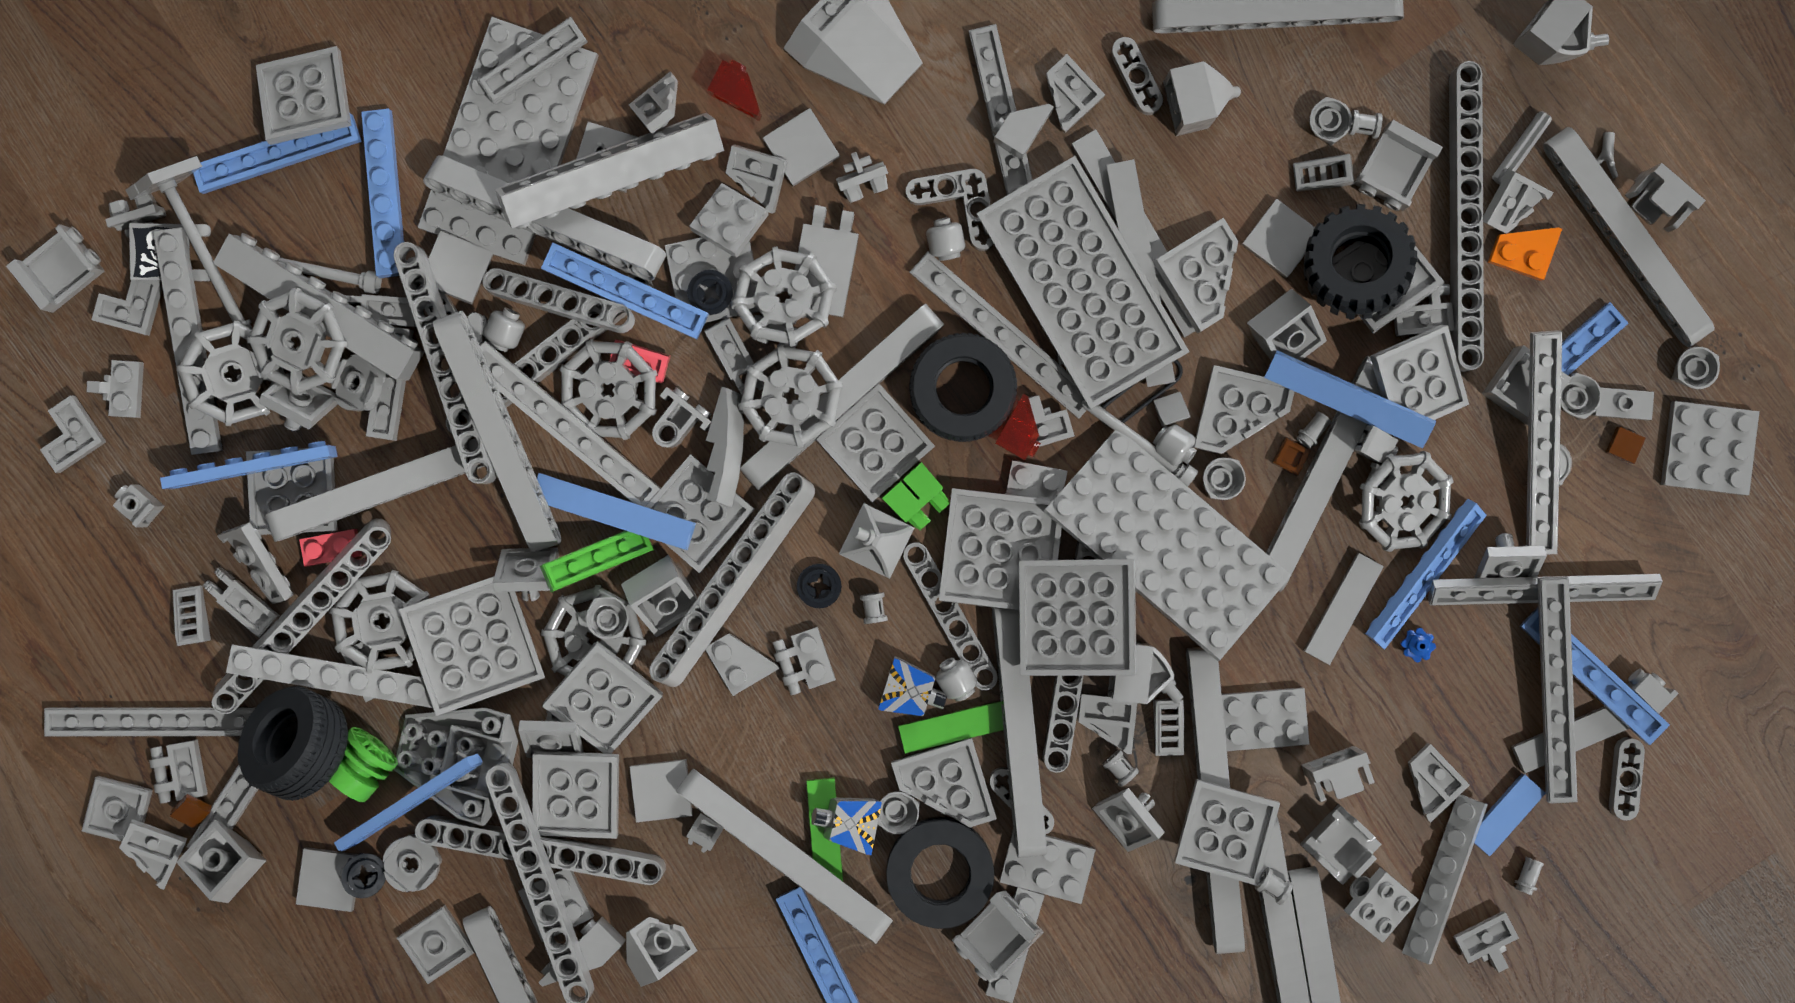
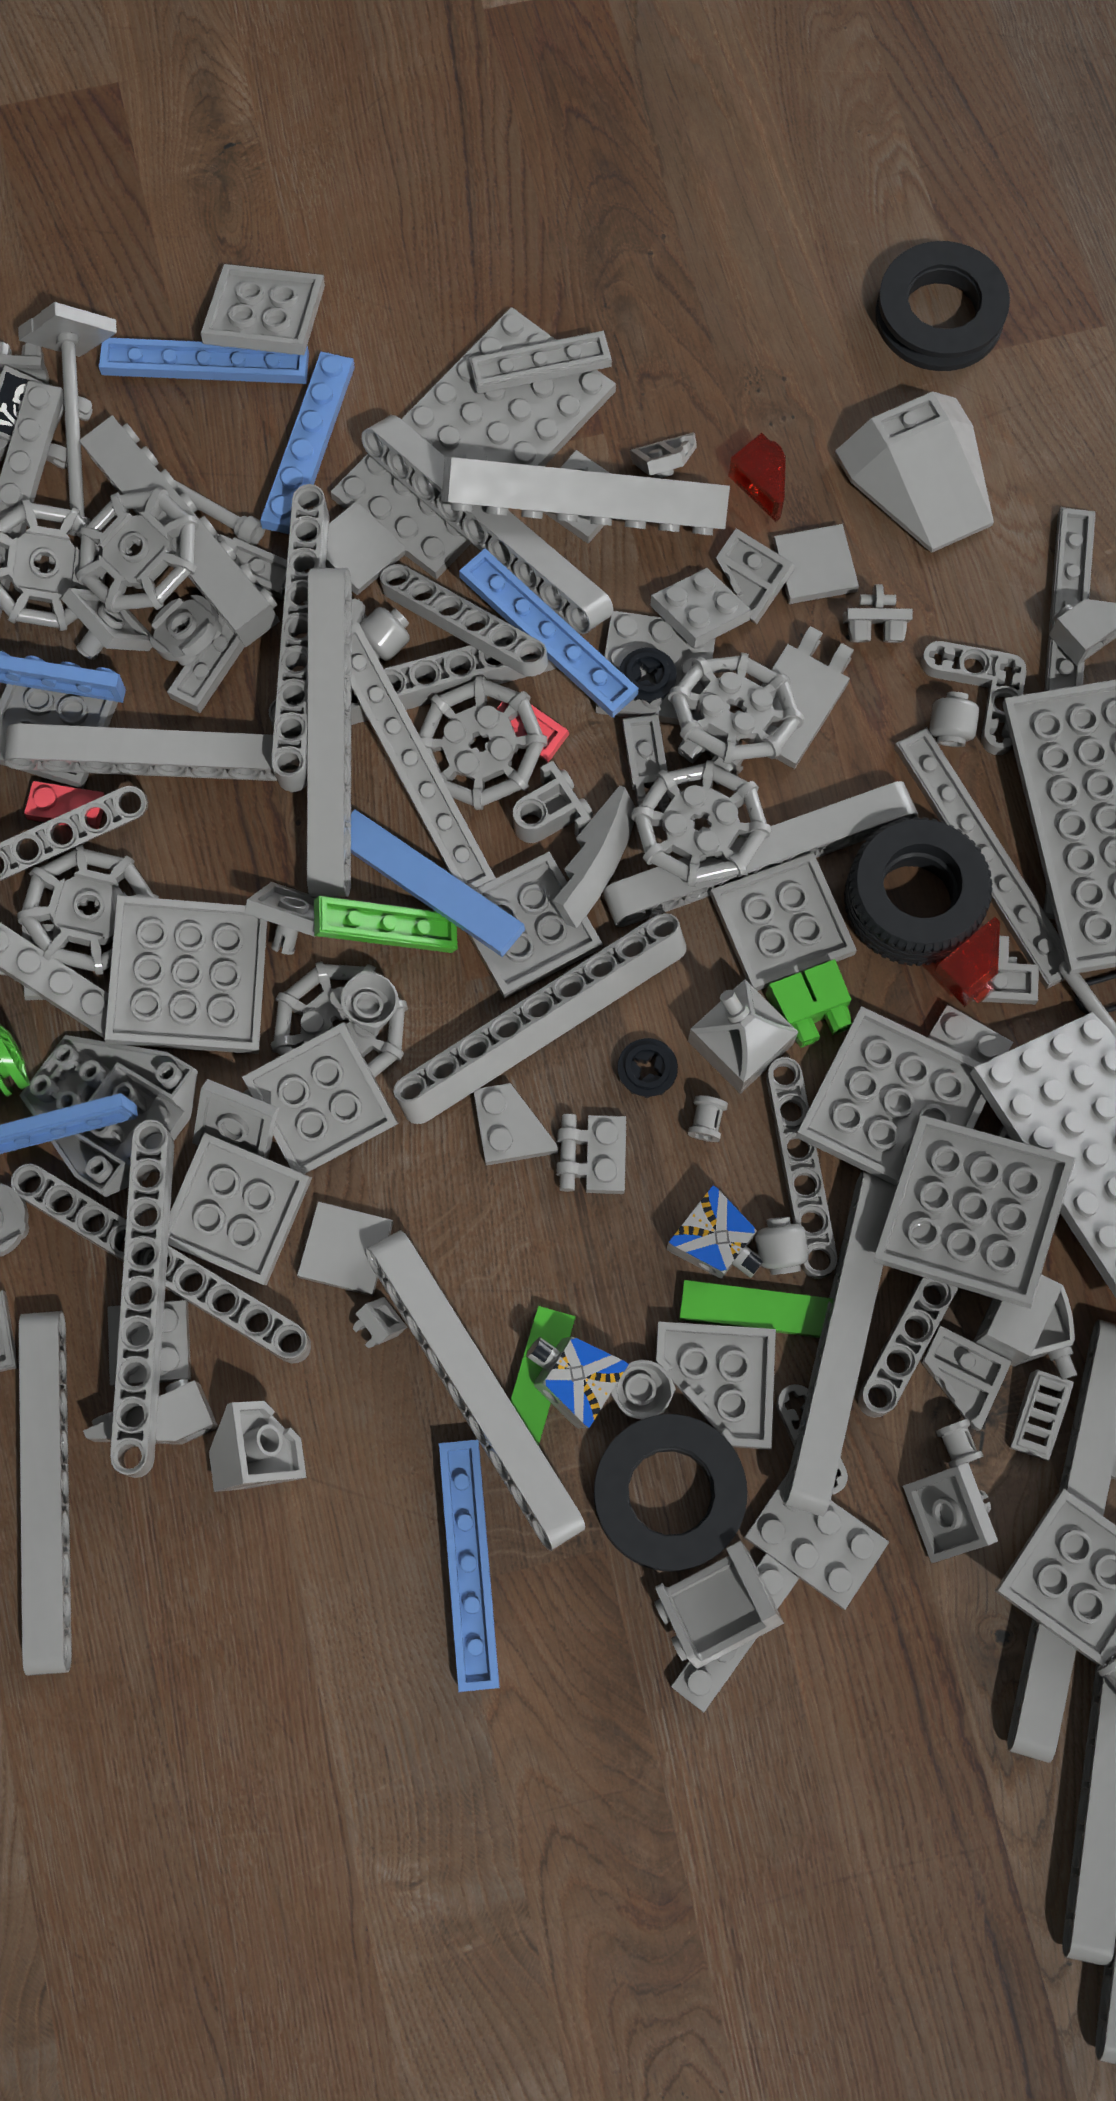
camera: 20 degrees right, 15 degrees down
light grey slope [621,555,698,637] -> none

